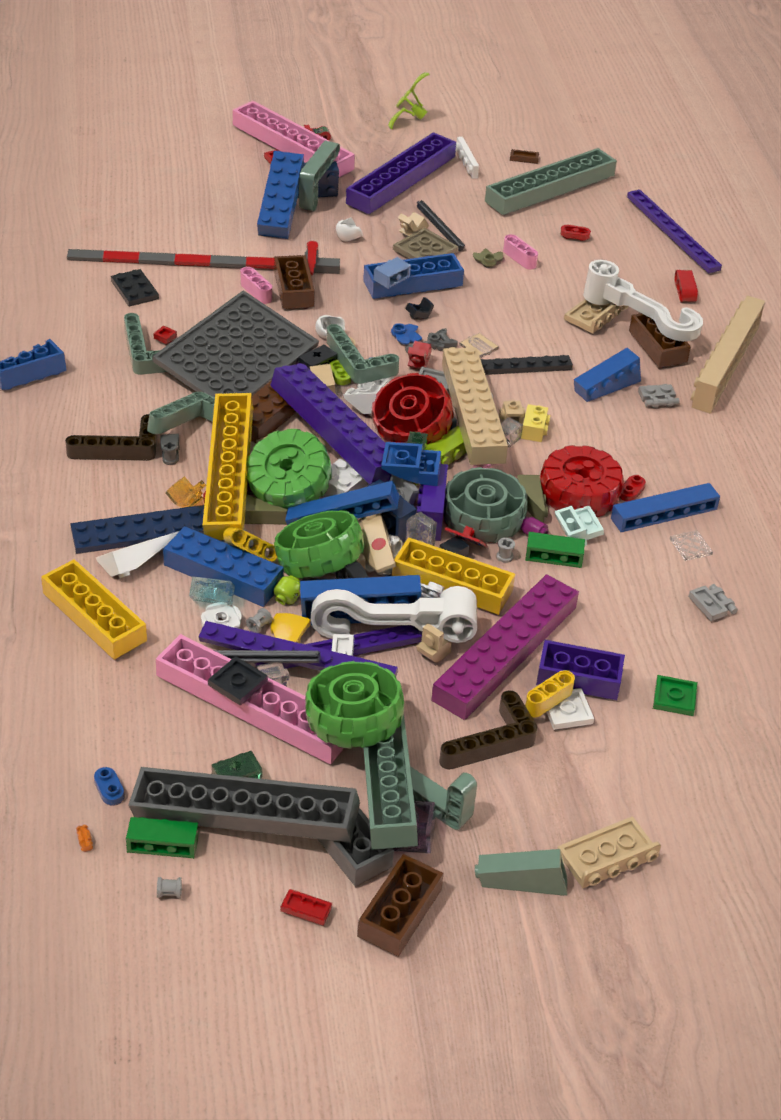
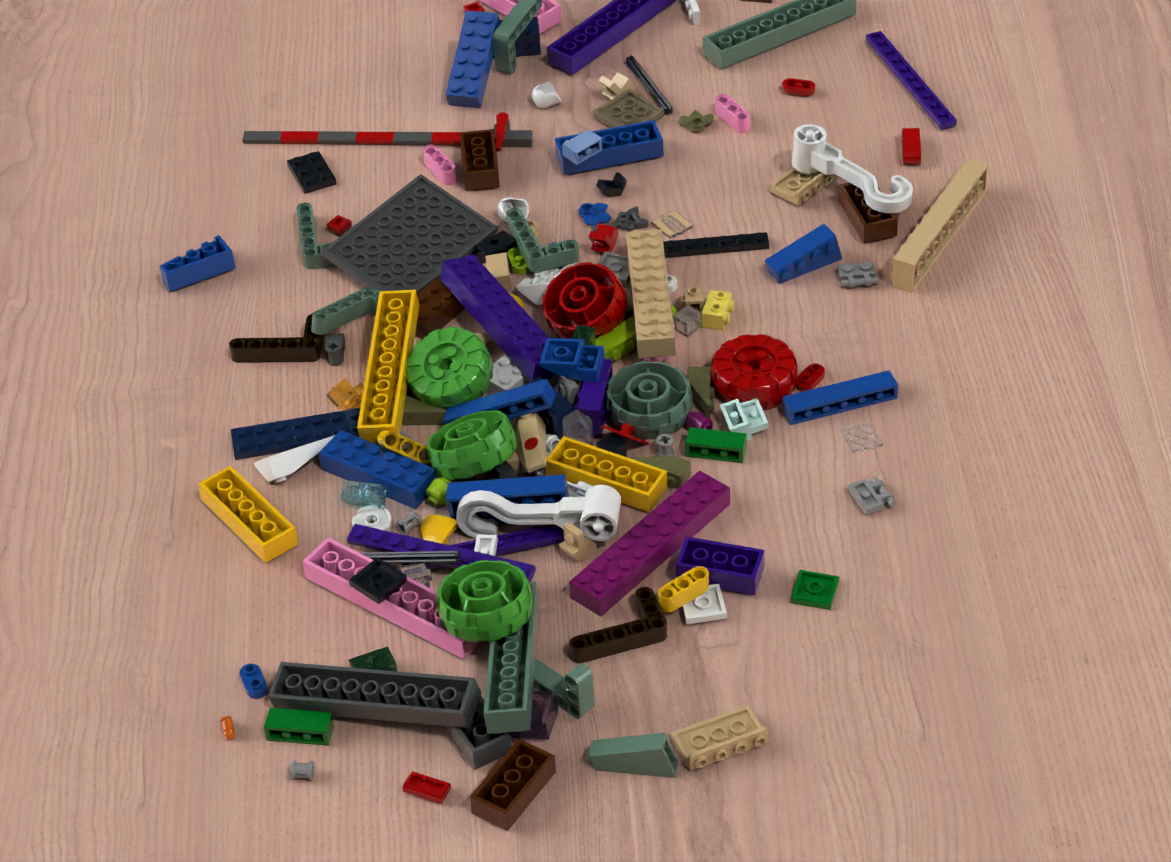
camera: 10 degrees right, 0 degrees up
none -> olive slope [629,456,691,489]

